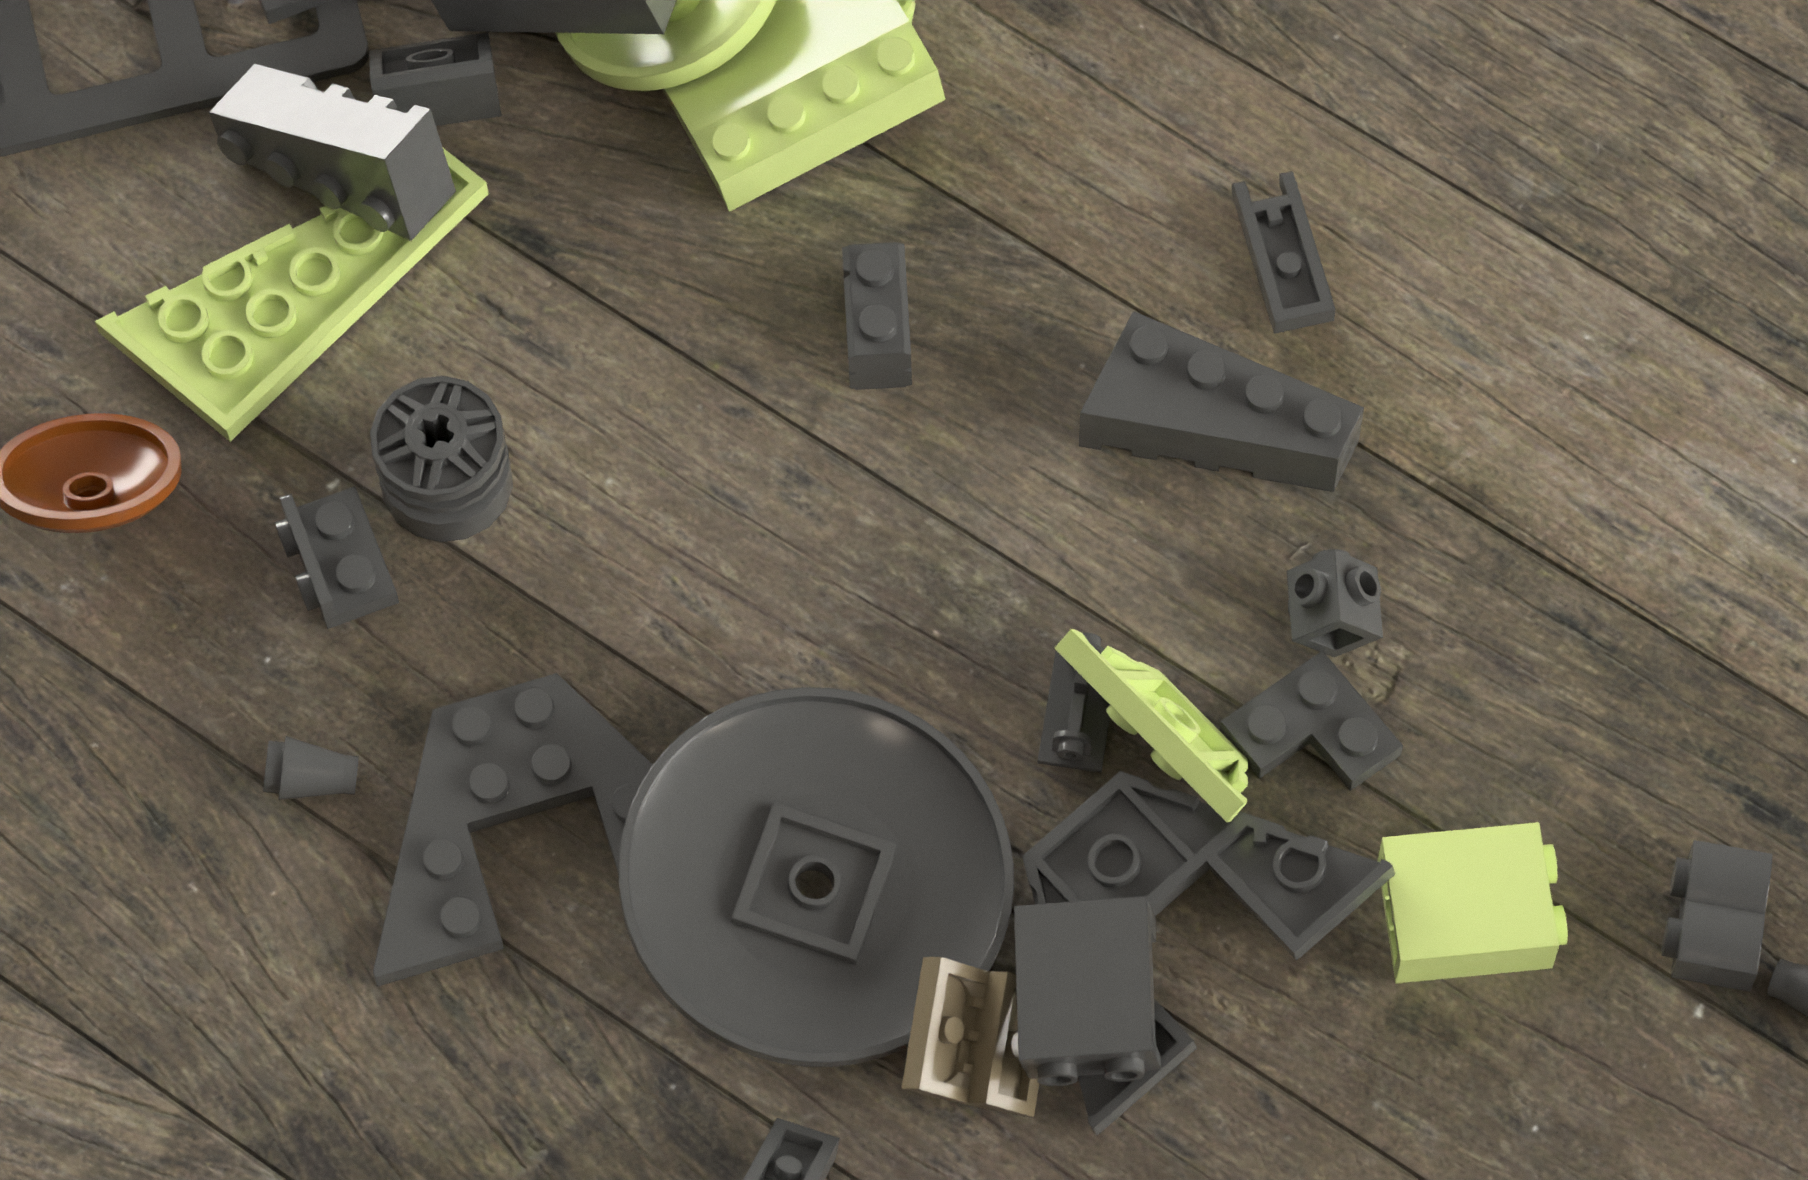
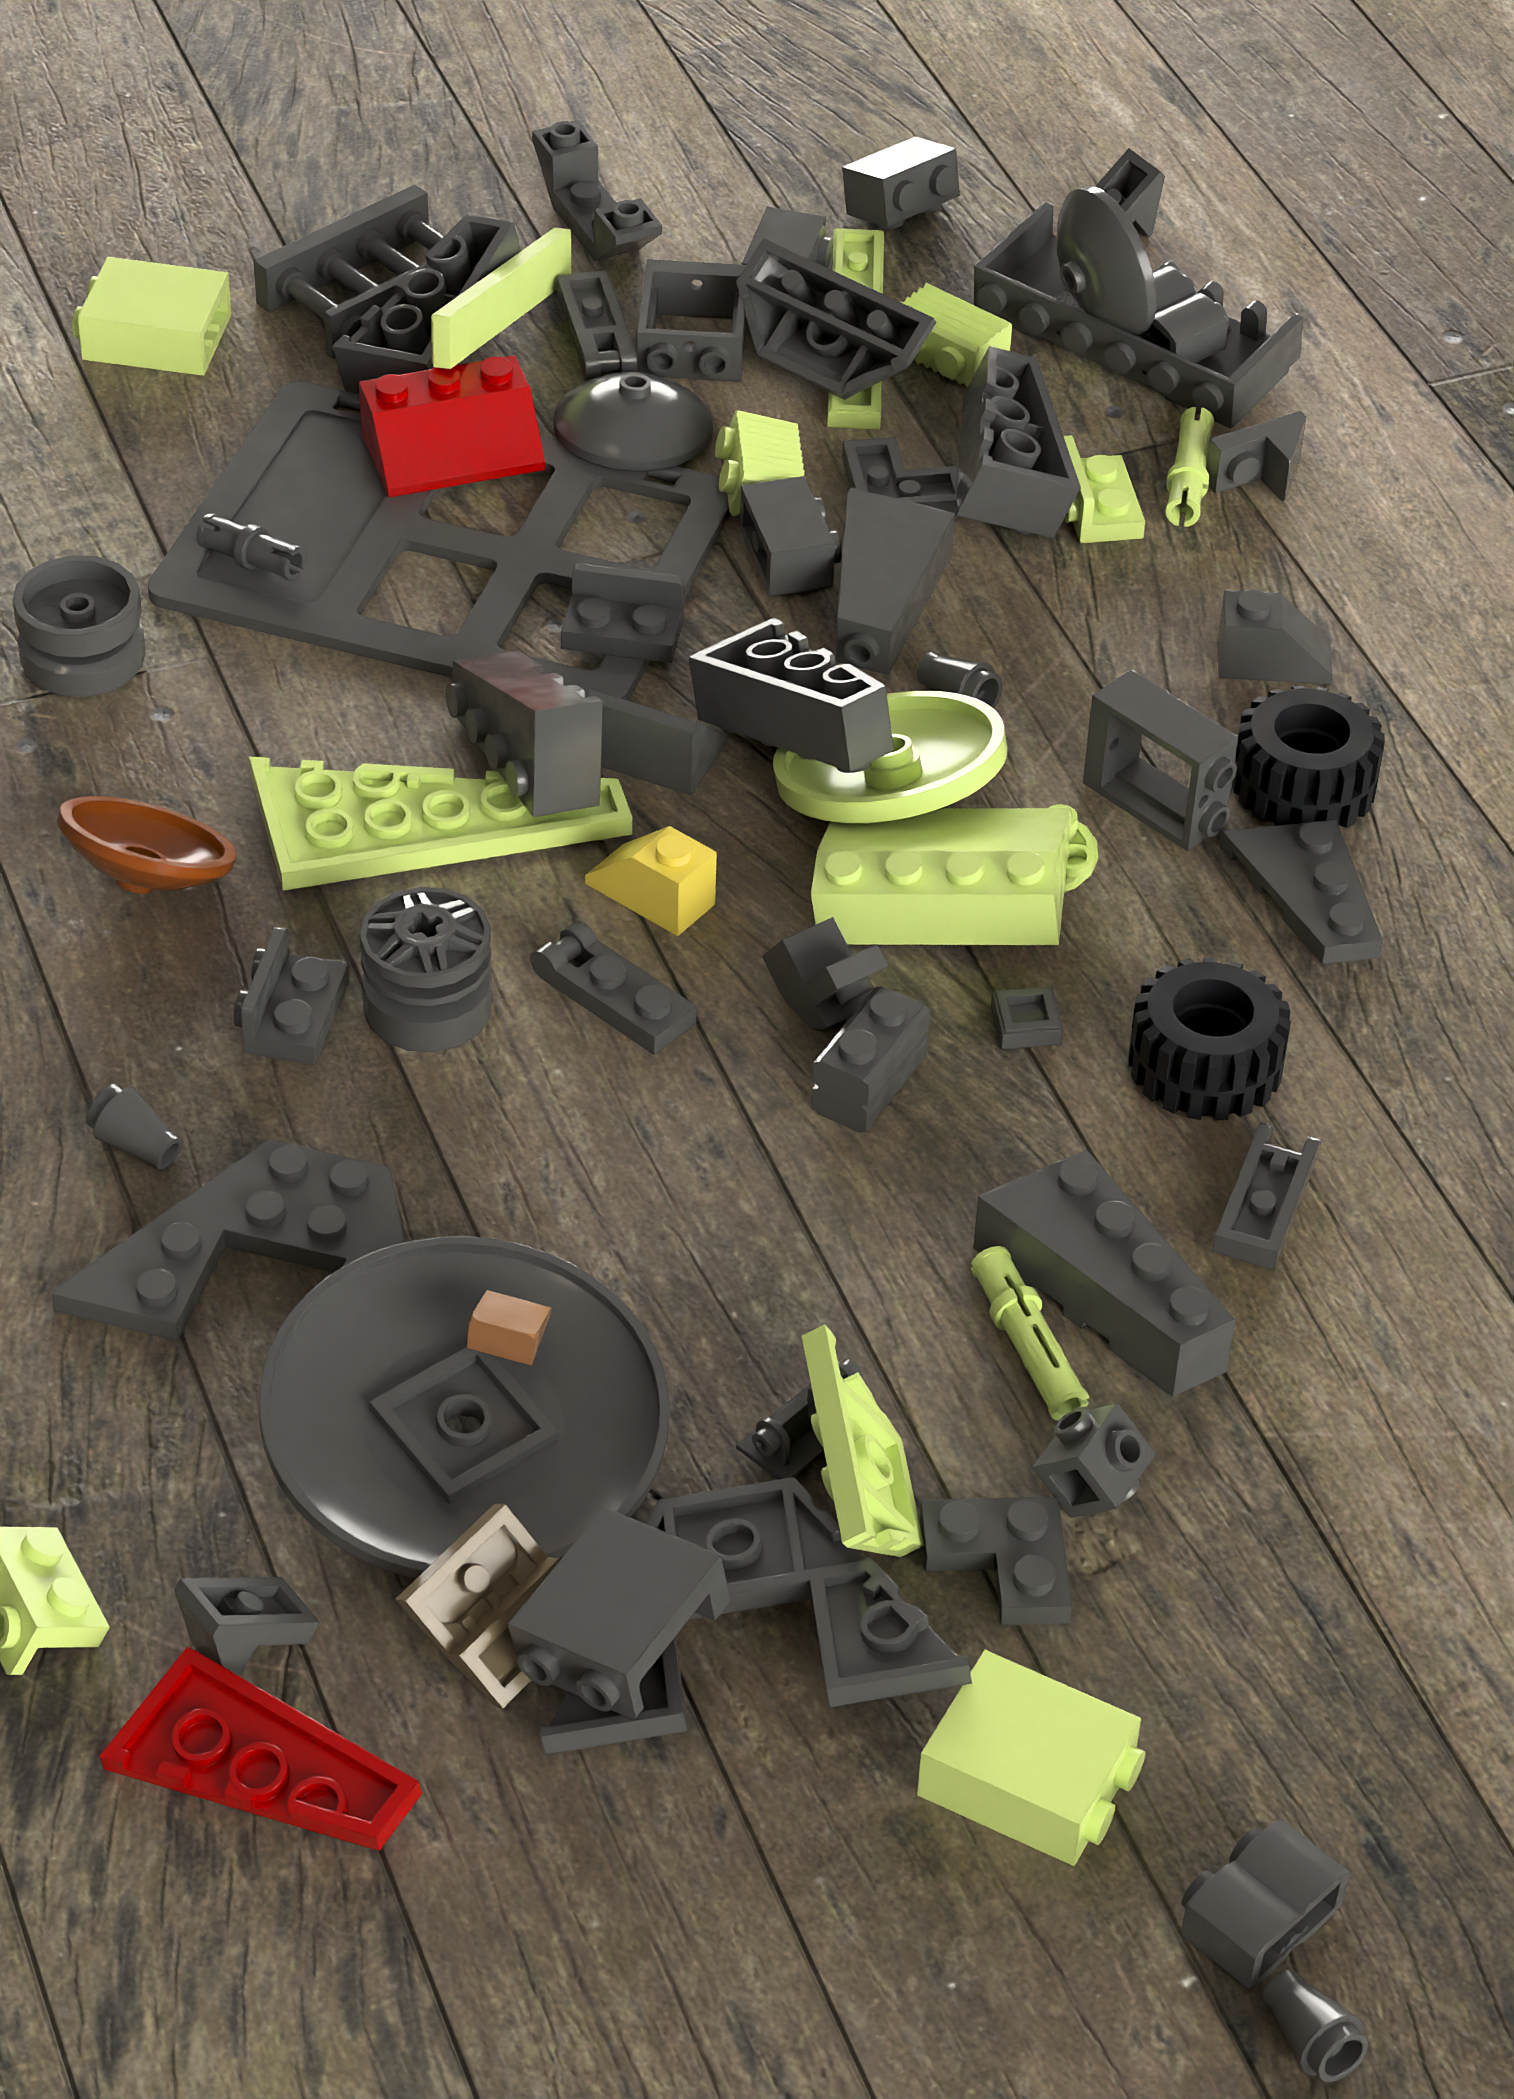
camera: 30 degrees right, 20 degrees down
none -> medium nougat slope [467,1290,551,1366]
none -> dark grey plate [530,921,697,1055]
none -> light yellow slope [585,826,717,936]
none -> dark grey brick [762,917,888,1030]
none -> yellowish green pin [971,1246,1090,1421]
none -> dark grey tile [991,987,1064,1050]
none -> black tyre [1128,958,1291,1121]

